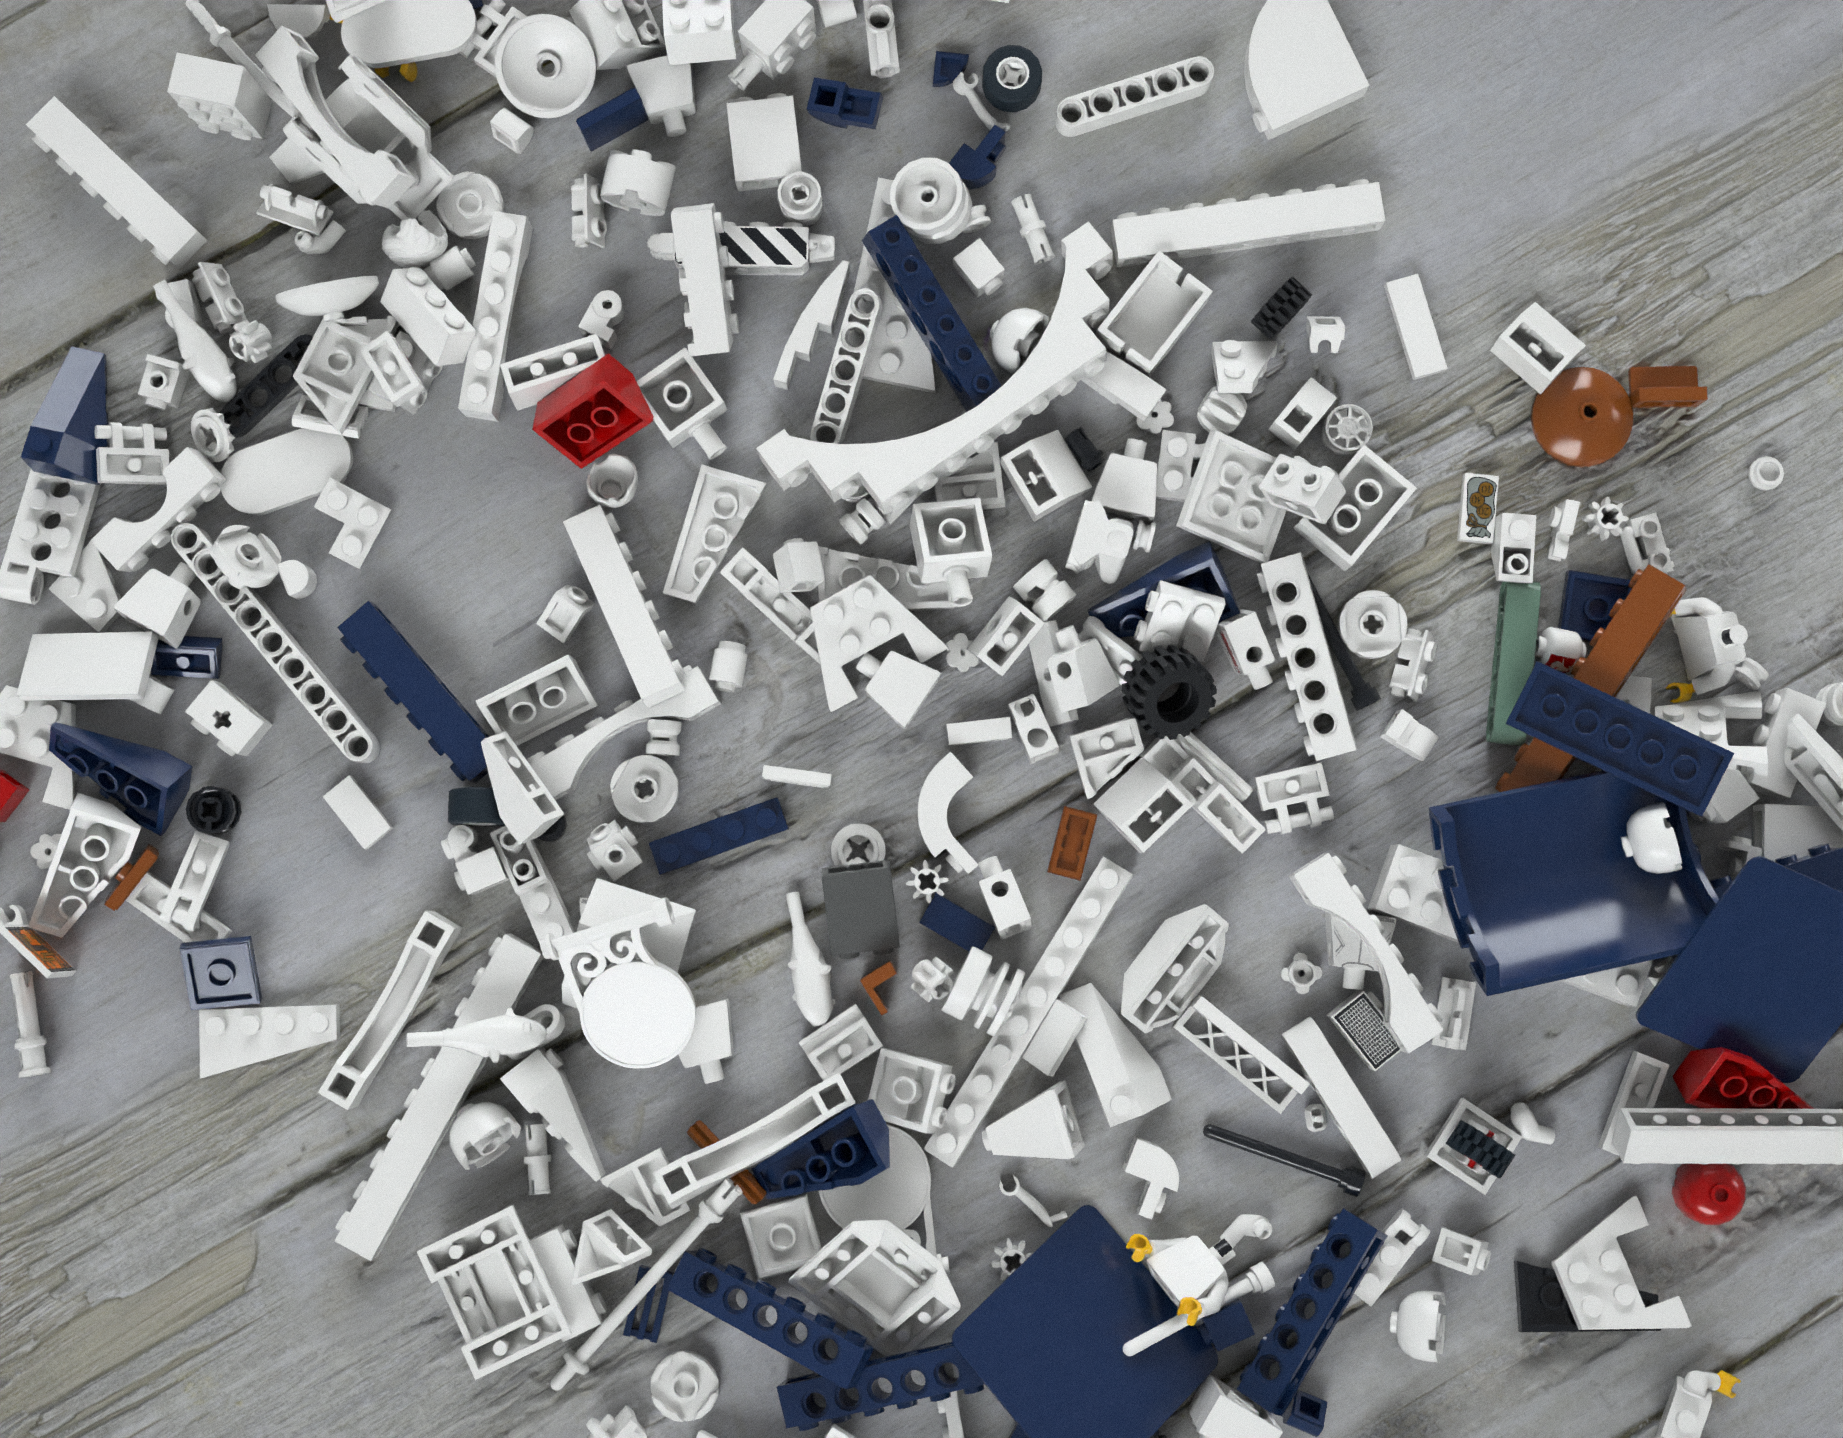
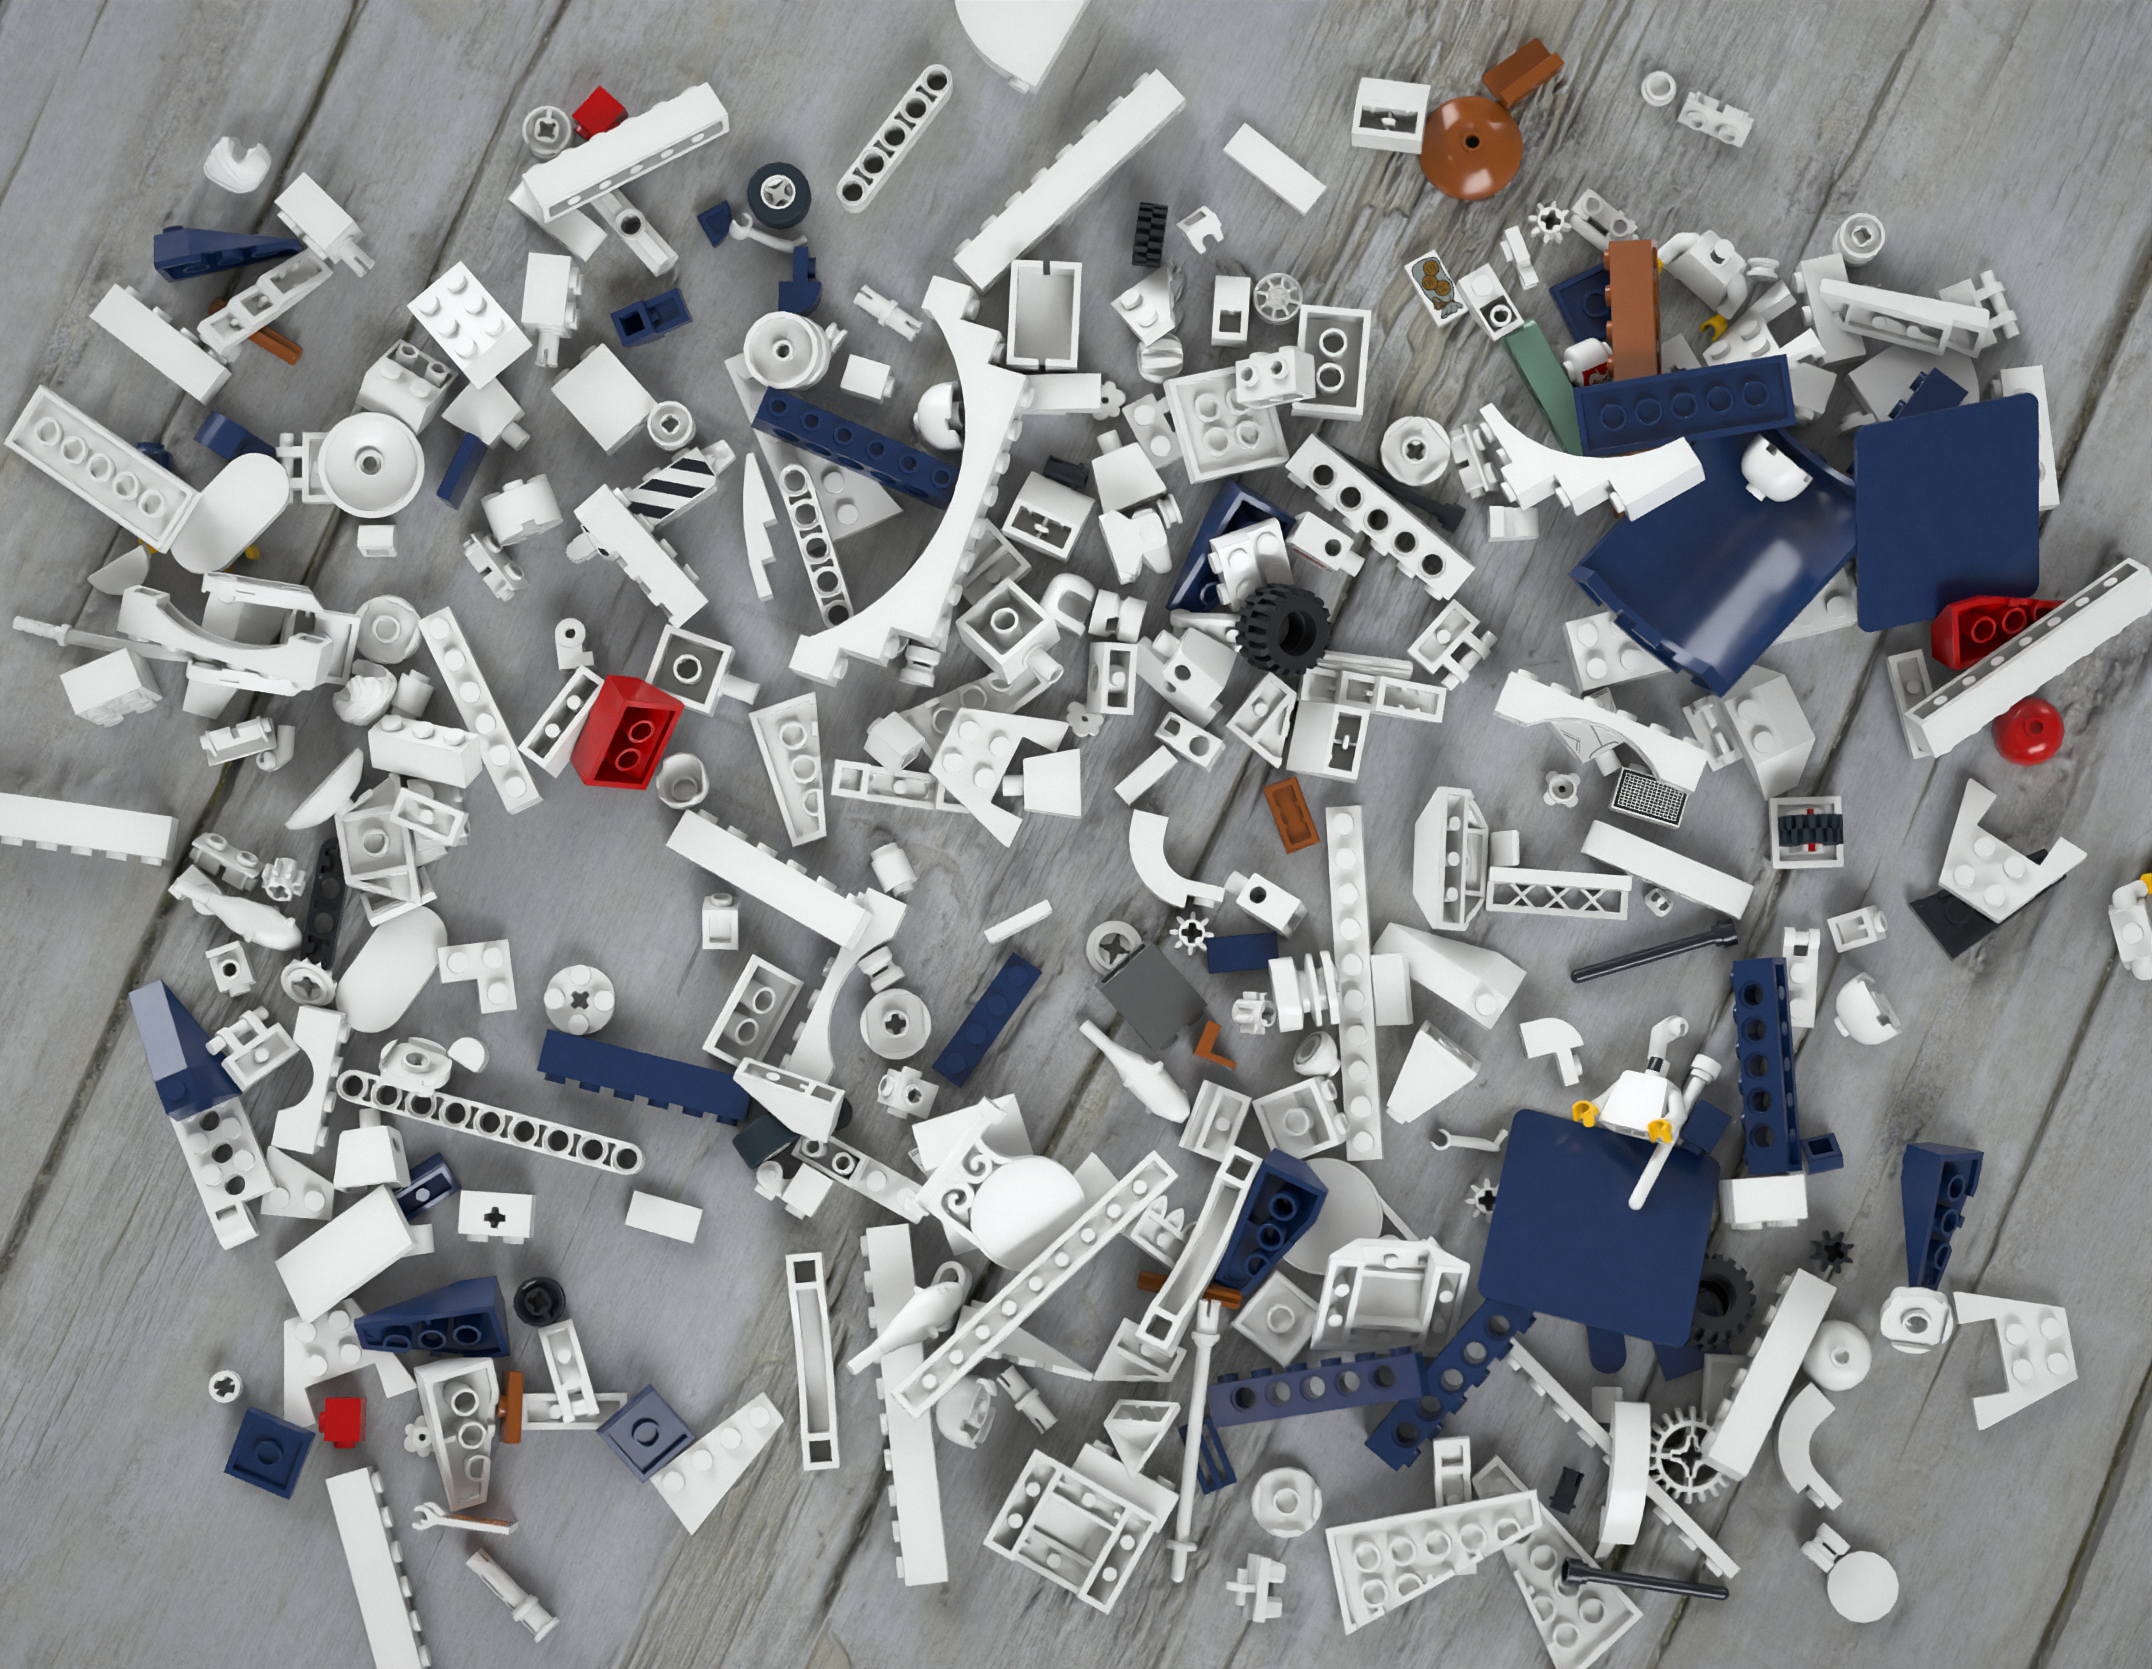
camera: 30 degrees left, 0 degrees up
white arm [1510,1102,1555,1145] -> none
none -> white plate [544,964,616,1036]
none -> white plate [891,1150,1178,1421]
none -> white helmet [1039,573,1097,638]
none -> white plate [1122,1195,1198,1272]
none -> white brick [1293,1030,1341,1078]
none -> white arch [1479,403,1706,522]
none -> white slope [1489,830,1520,868]
none -> white hinge [1677,91,1754,148]
none -> white wedge [1715,665,1815,802]

